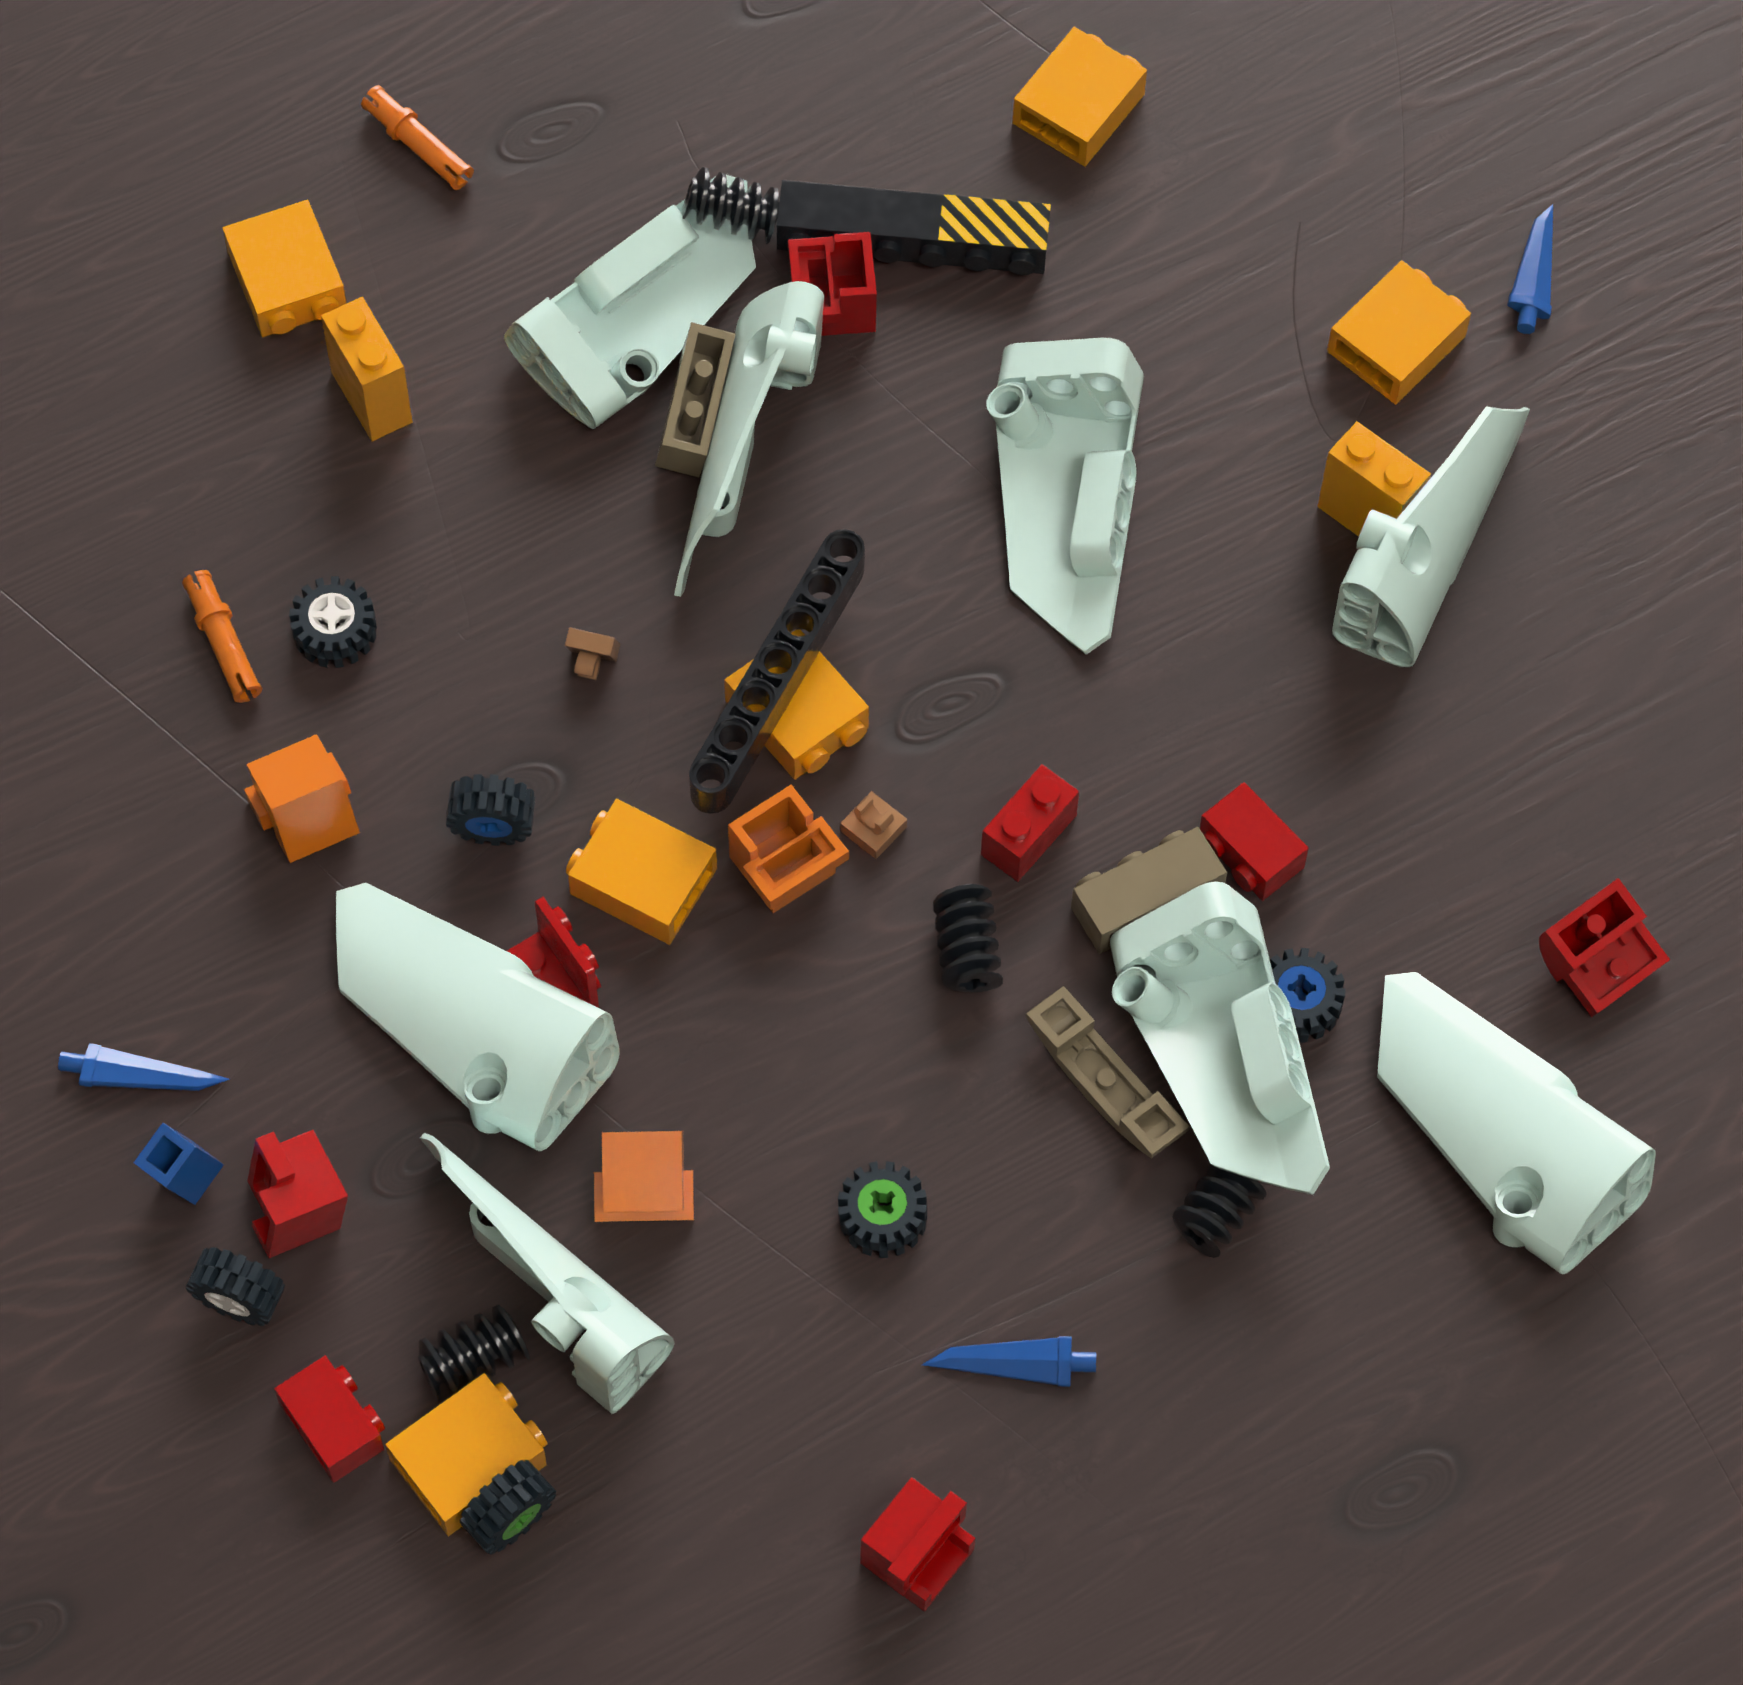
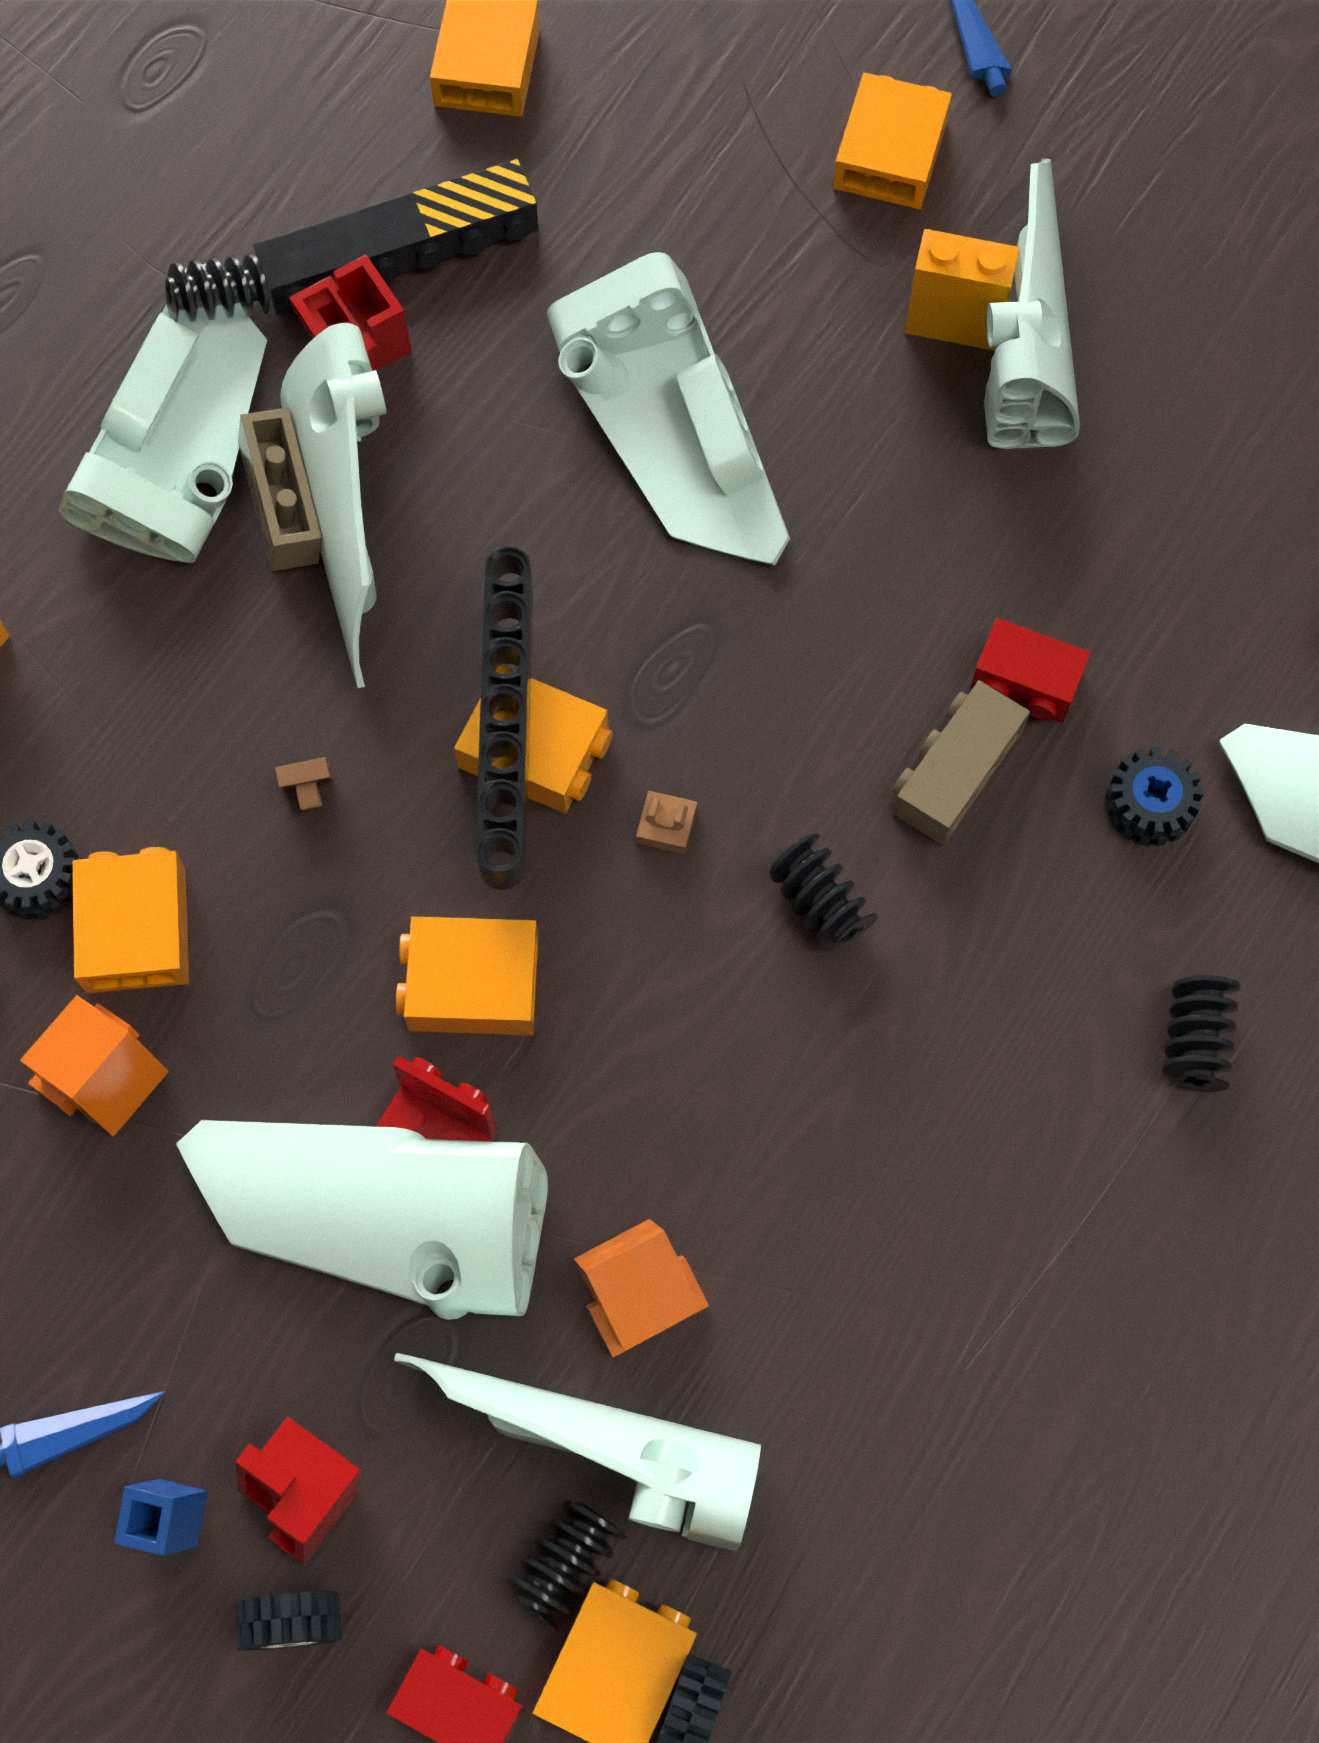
camera: 25 degrees left, 5 degrees up
black wheel [446,774,536,846] -> none
orange plate [728,785,849,913] -> none
black wheel [838,1161,927,1258] -> none
red plate [860,1477,976,1612] -> none
blue bar [922,1336,1096,1387] -> none
red brick [981,764,1080,882] -> none
dark tan slope [1026,986,1190,1159] -> none
light aqua panel [1110,882,1330,1195] -> none
none -> light orange brick [72,847,189,993]

